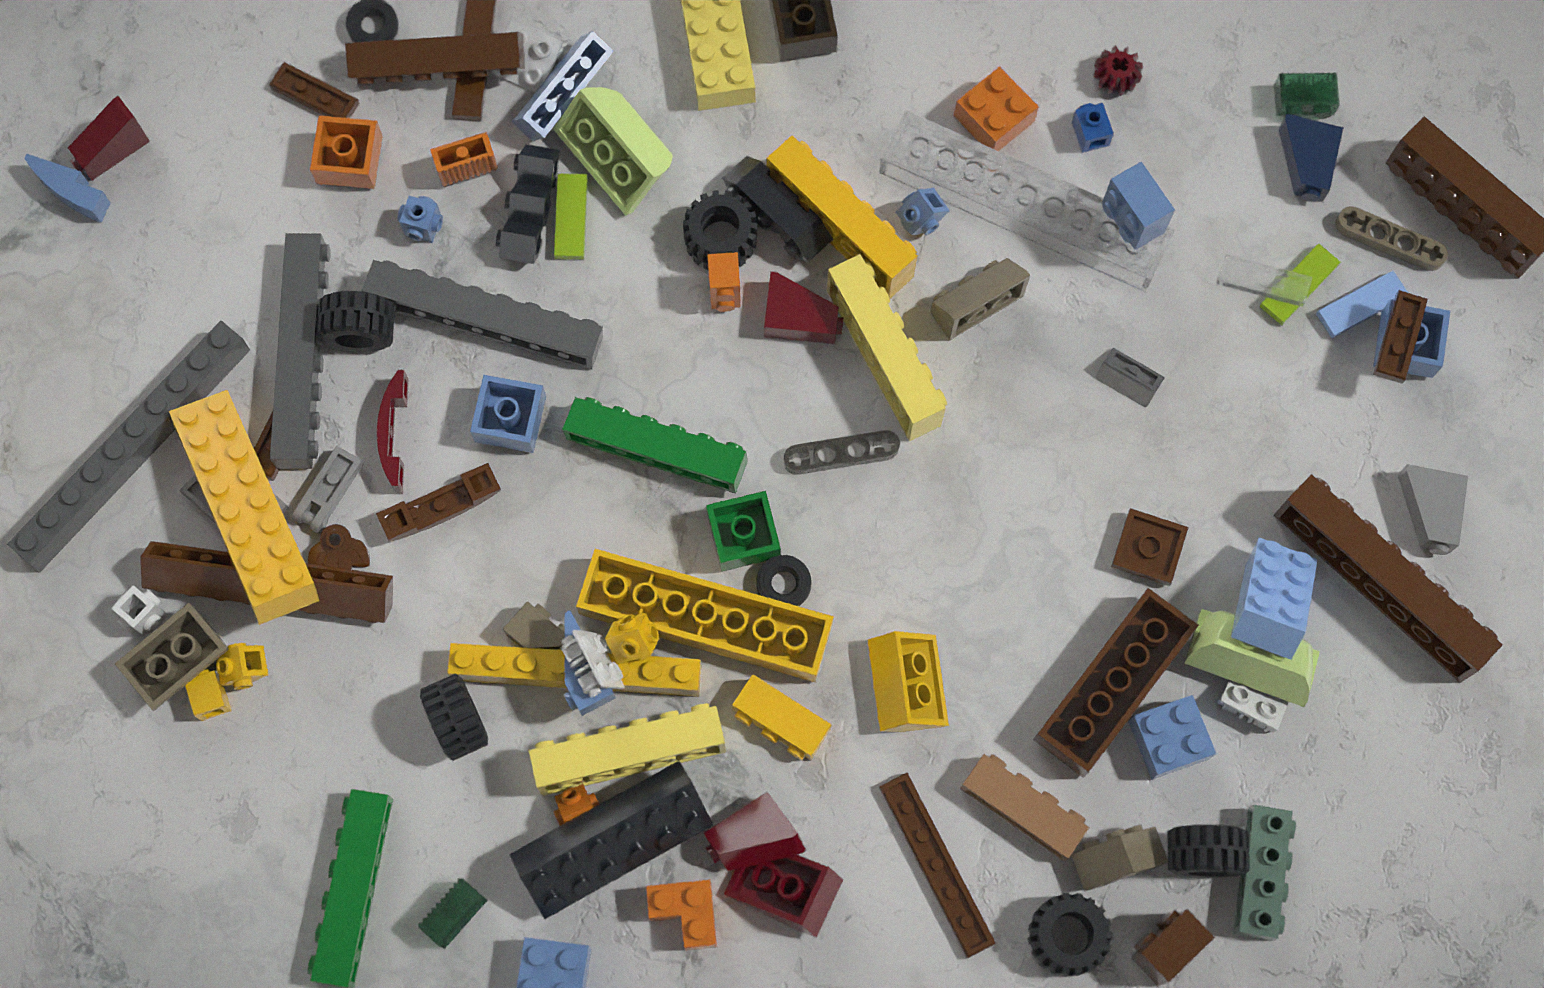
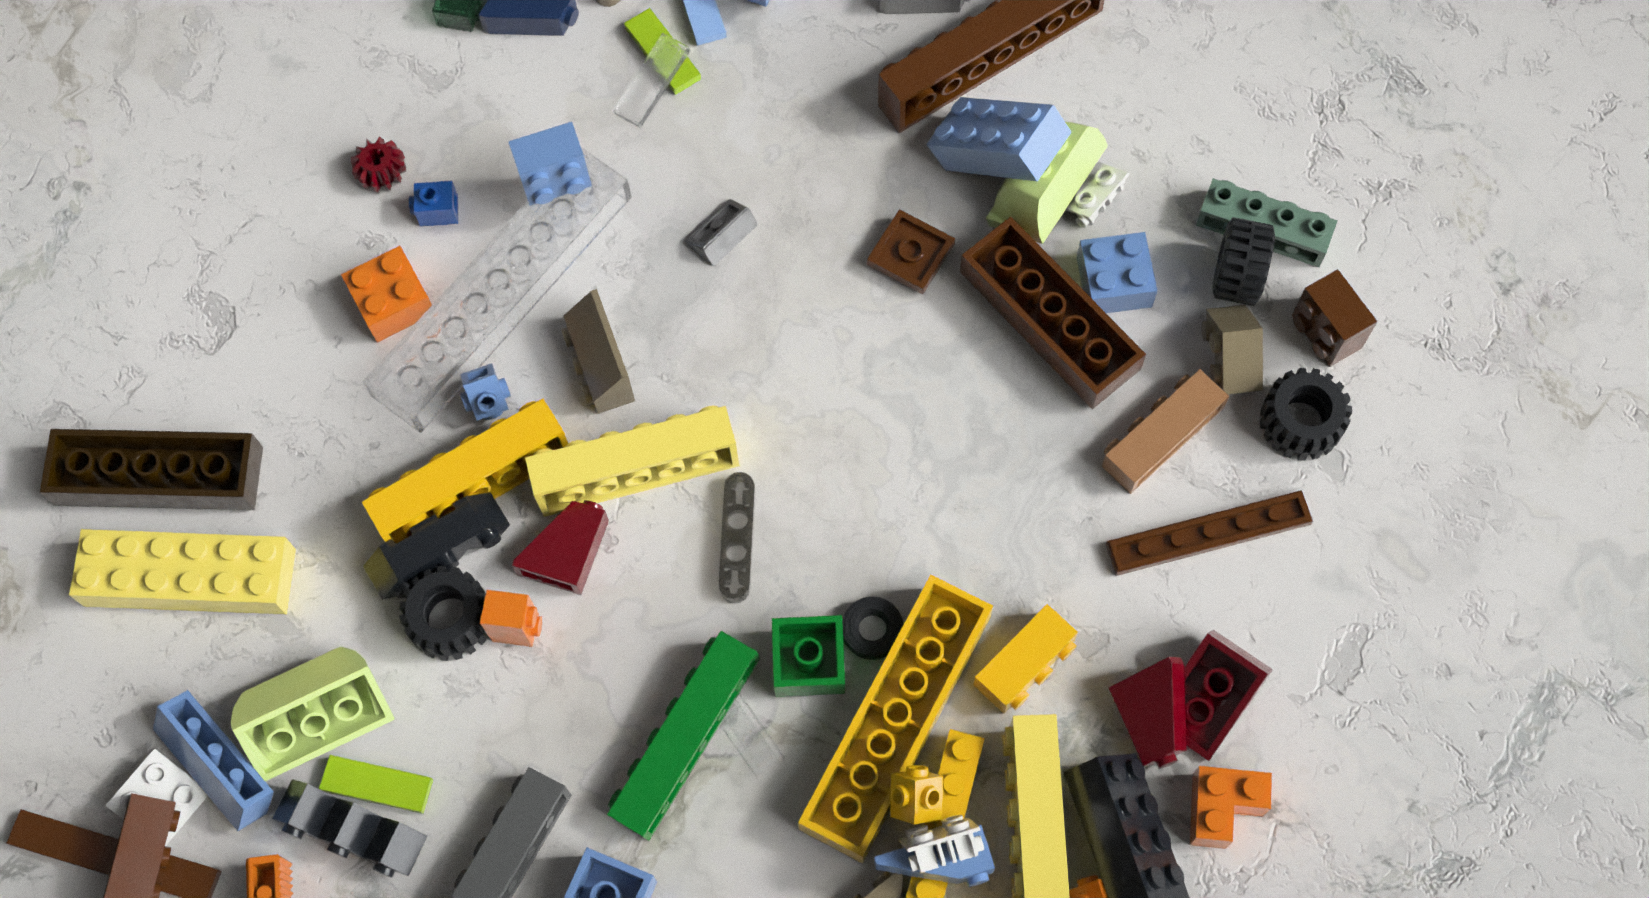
camera: 75 degrees left, 5 degrees down
yellow slope [868,631,949,732] -> none

